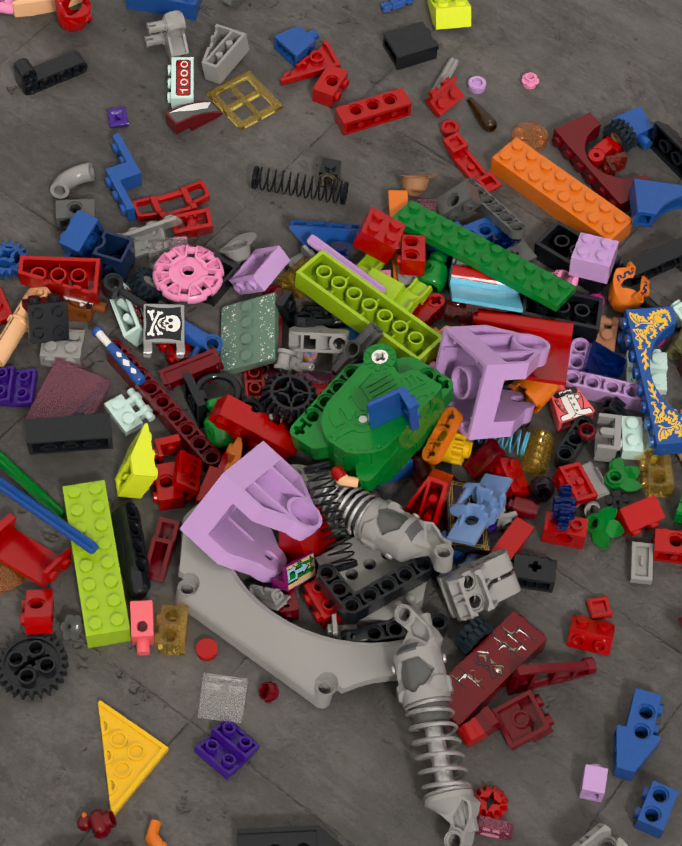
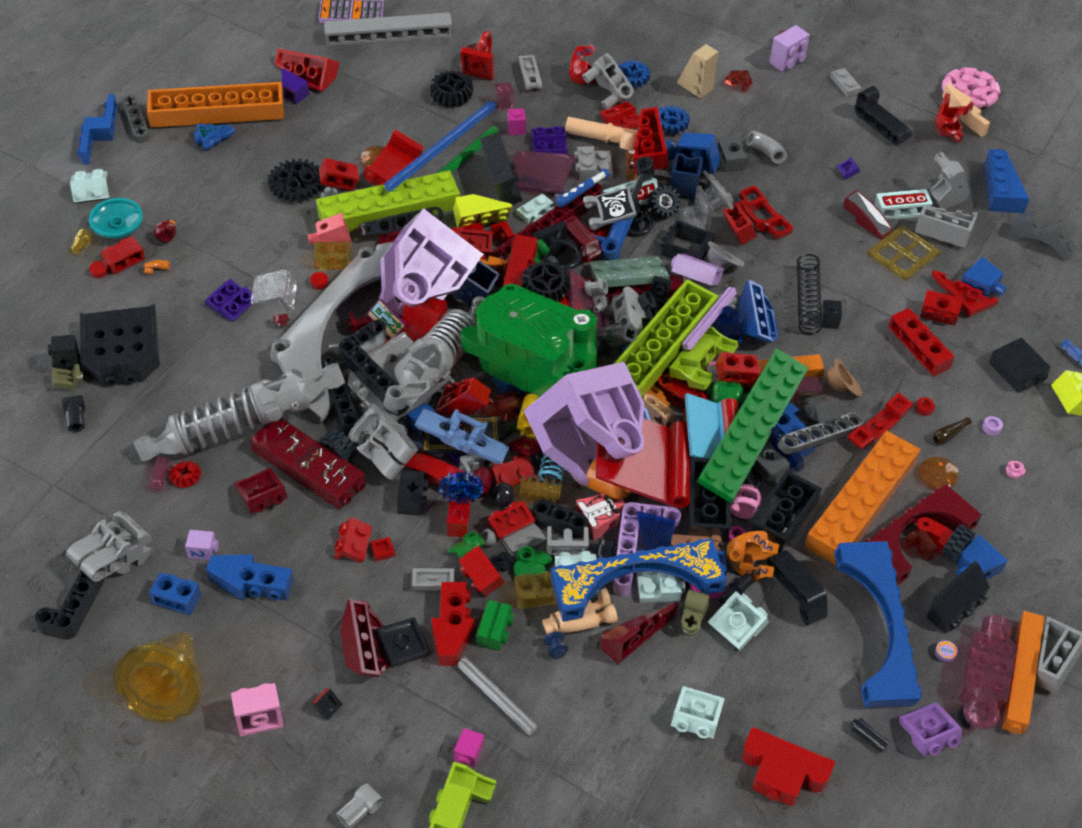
camera: 85 degrees right, 5 degrees down
black bracket [22,293,69,344] -> none
yellow tile [98,700,169,815] -> none
blue bracket [104,133,142,222] -> none
bright pink plate [152,244,224,304] -> none
light grey hinge [248,584,291,611] -> none
black piece [303,461,358,572] -> none
arm [331,466,359,488] -> none
red brick [352,206,406,264] -> none
blue bracket [366,386,421,431] -> none
orange beam [422,407,463,465] -> none
red bracket [425,76,465,118] -> none
light grey axle [432,57,458,89] -> none
leg [457,705,503,747] -> none
dark red plate [506,657,597,696] -> none
lavender brick [569,232,619,284] -> none
dark red piece [577,423,596,440] -> none

